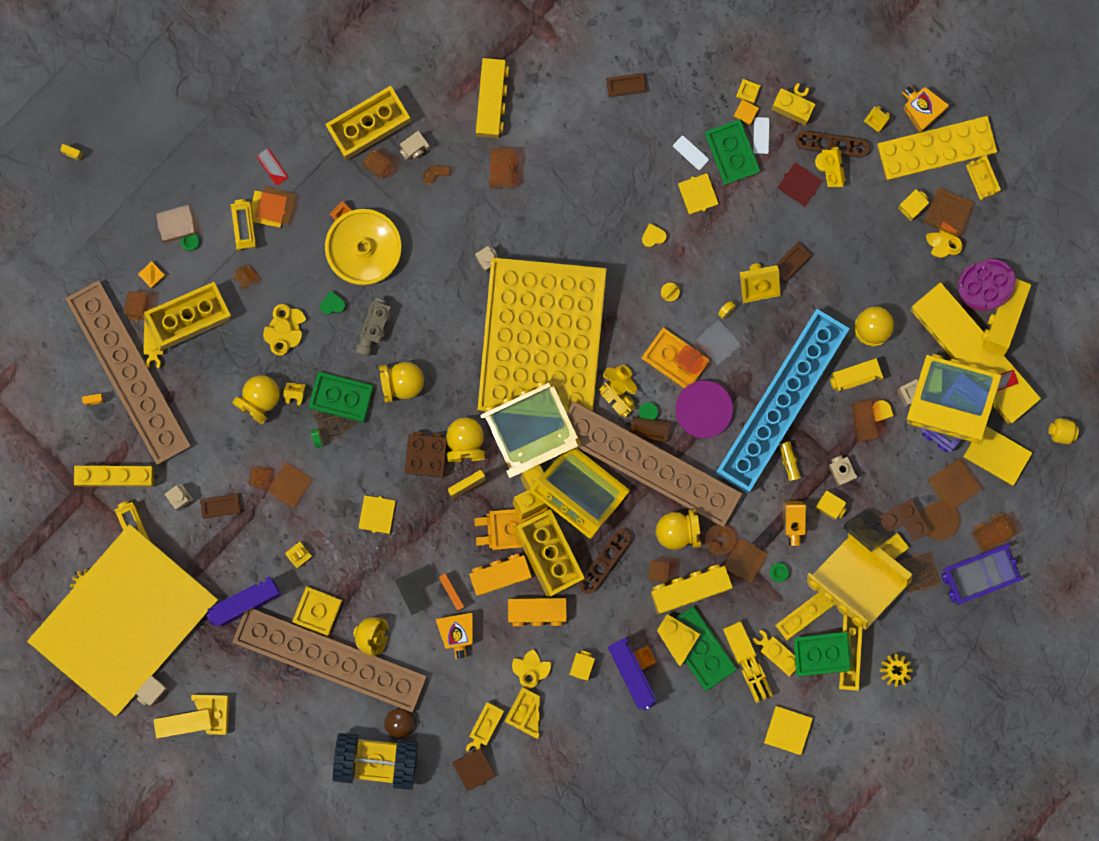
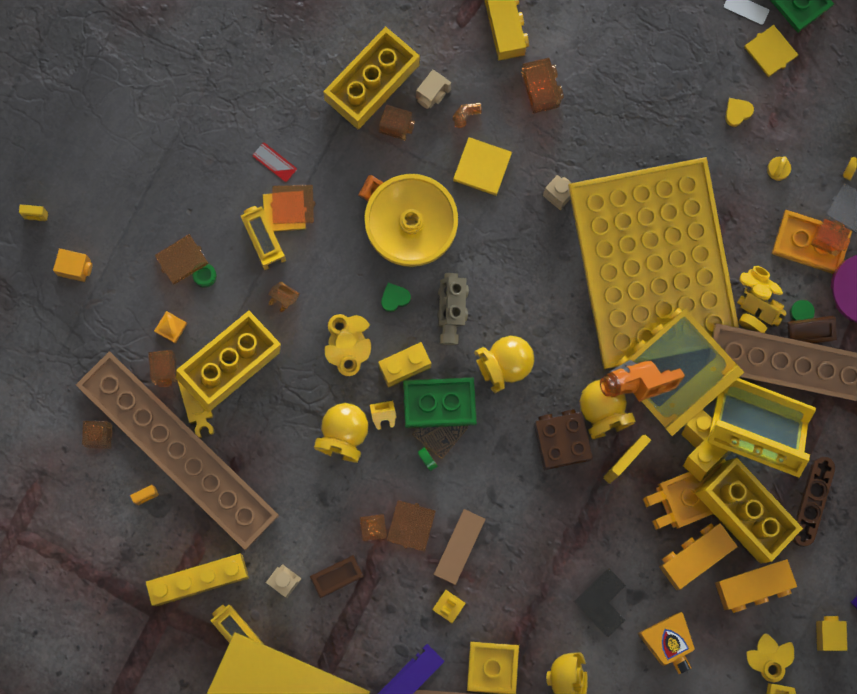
camera: 20 degrees left, 5 degrees down
yellow piece [359,495,396,534] -> none
orange tile [439,574,464,611] -> none
none -> light orange brick [53,248,92,282]
none -> clear orange brick [82,421,112,449]
none -> yellow brick [378,342,432,388]
none -> medium nougat tile [434,509,485,585]
none -> yellow tile [453,137,512,196]
none -> orange plate [600,360,685,402]
none -> yellow tile [738,313,767,333]

